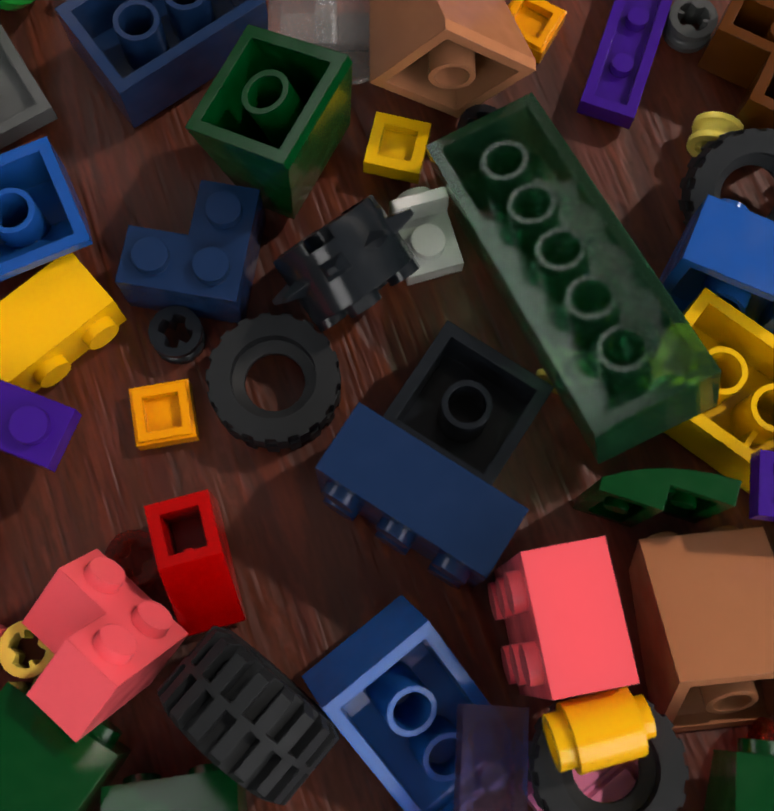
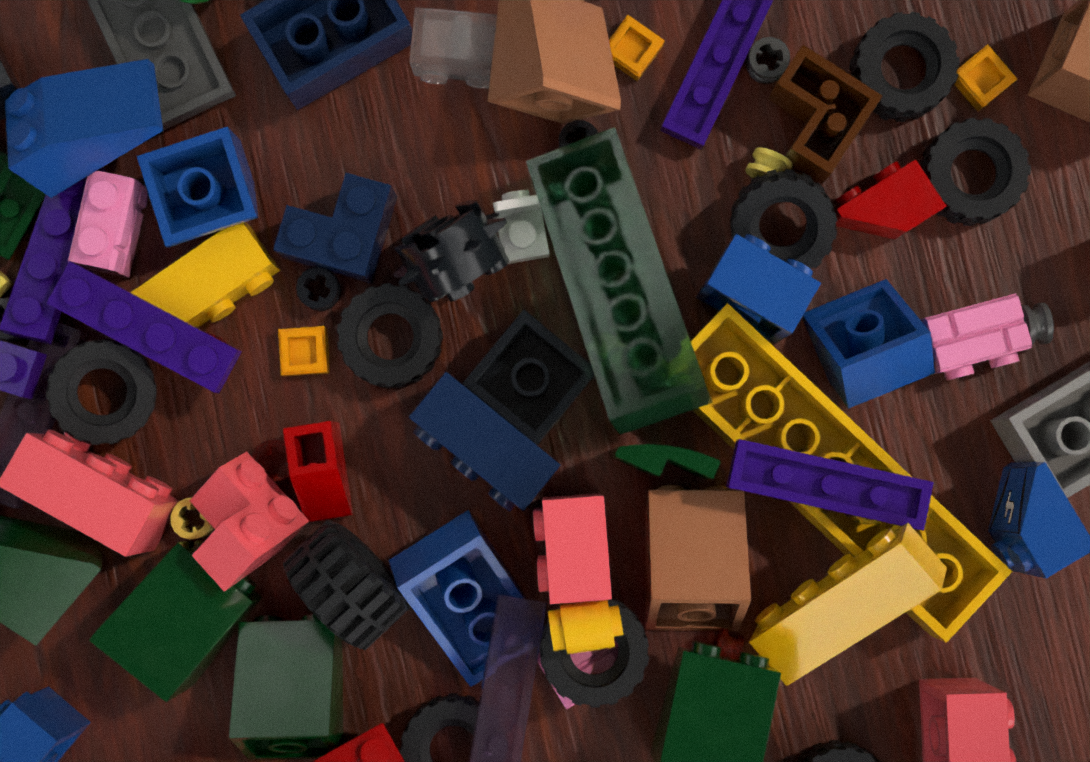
camera: 15 degrees right, 10 degrees up
dark green slope [185,24,353,219] -> none
yellow plate [363,111,432,184] -> none

